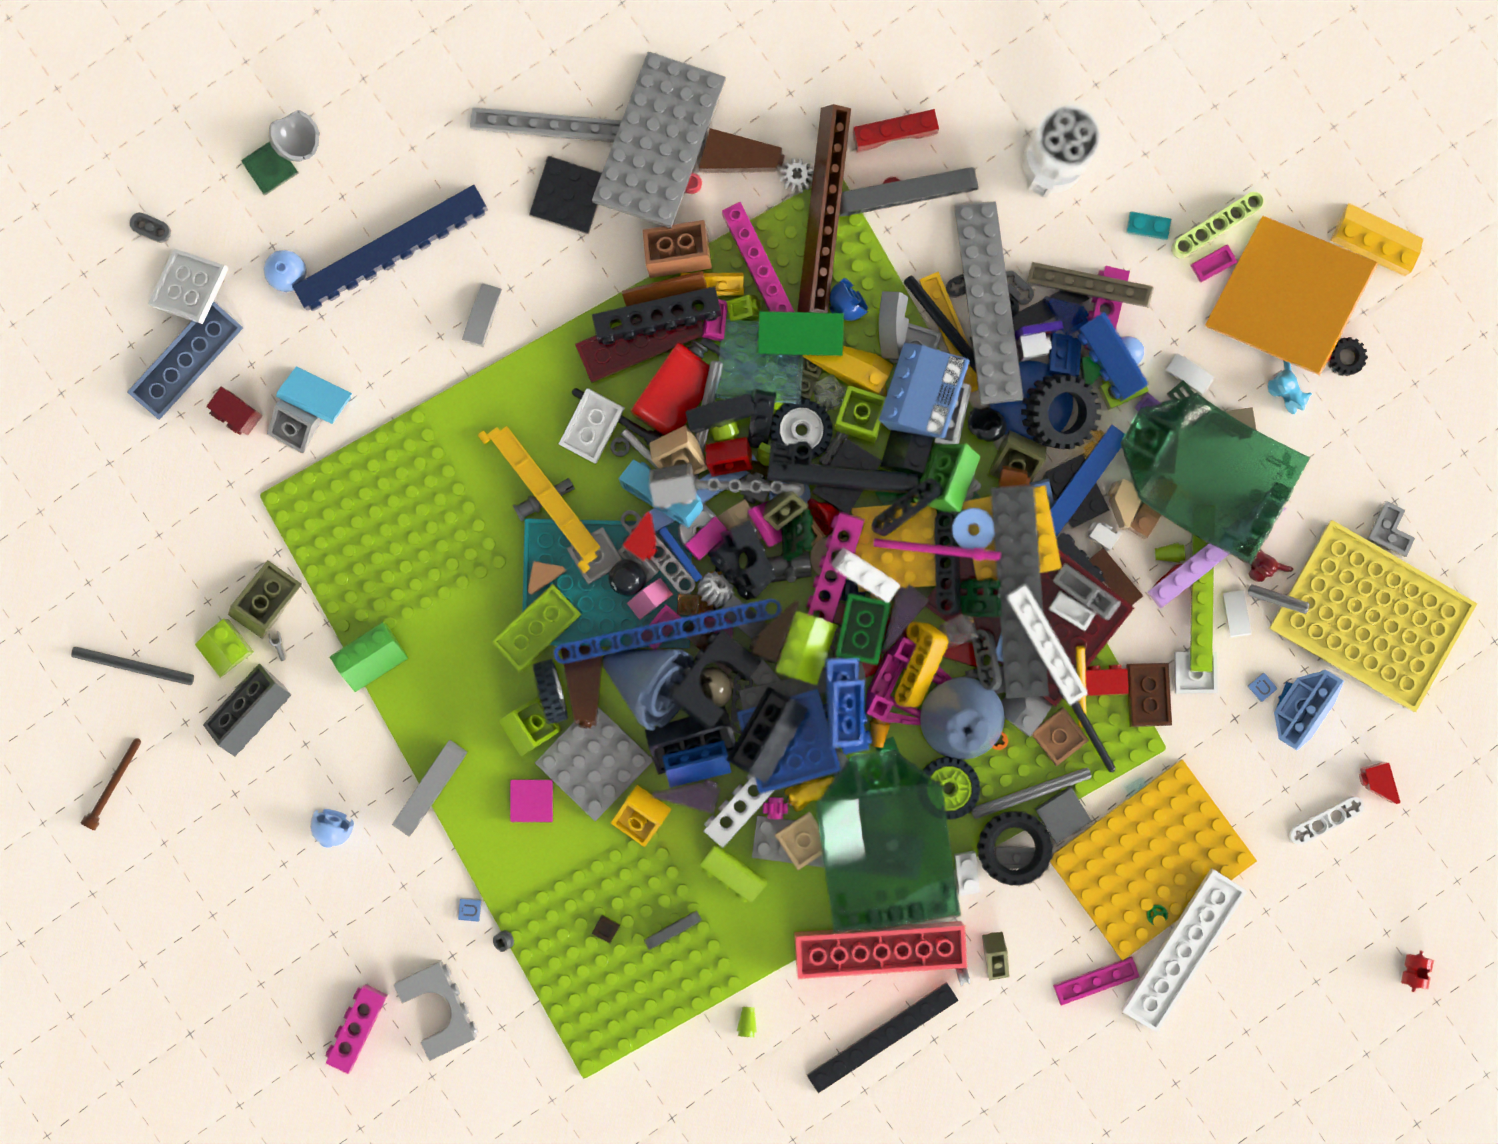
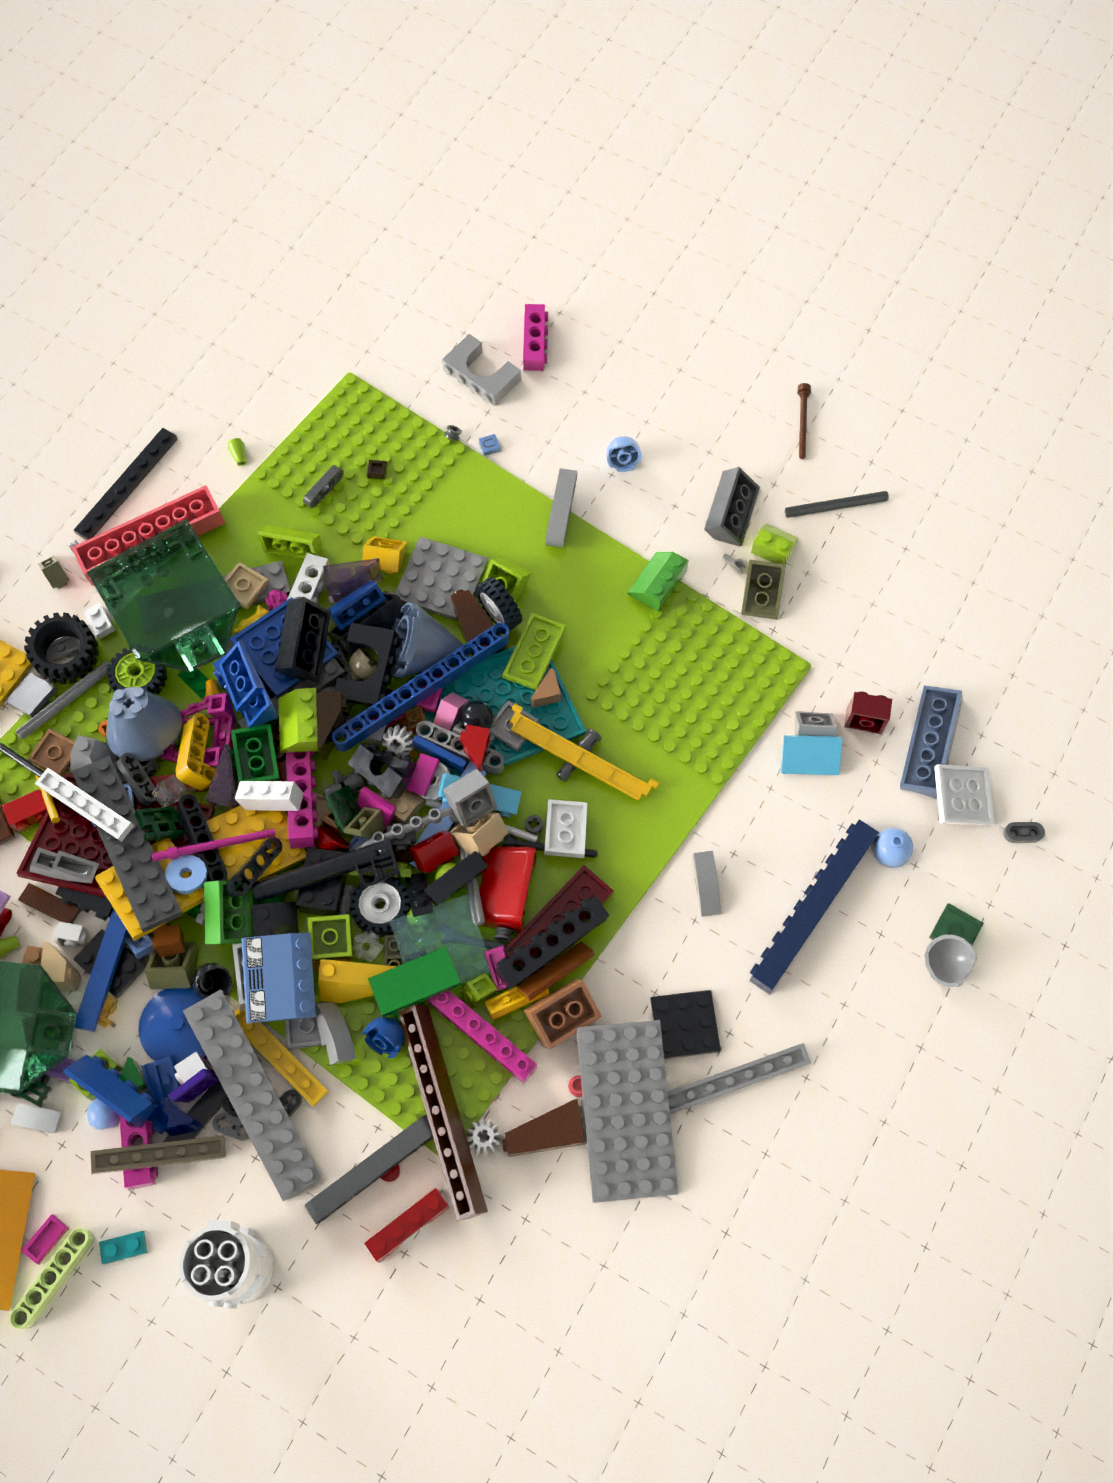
camera: 155 degrees right, 20 degrees down
dark pink tile [510,780,553,822] -> none
black axle [904,275,976,373] -> none
black tyre [1021,374,1101,450] -> none
white tile [1049,591,1096,631] -> none

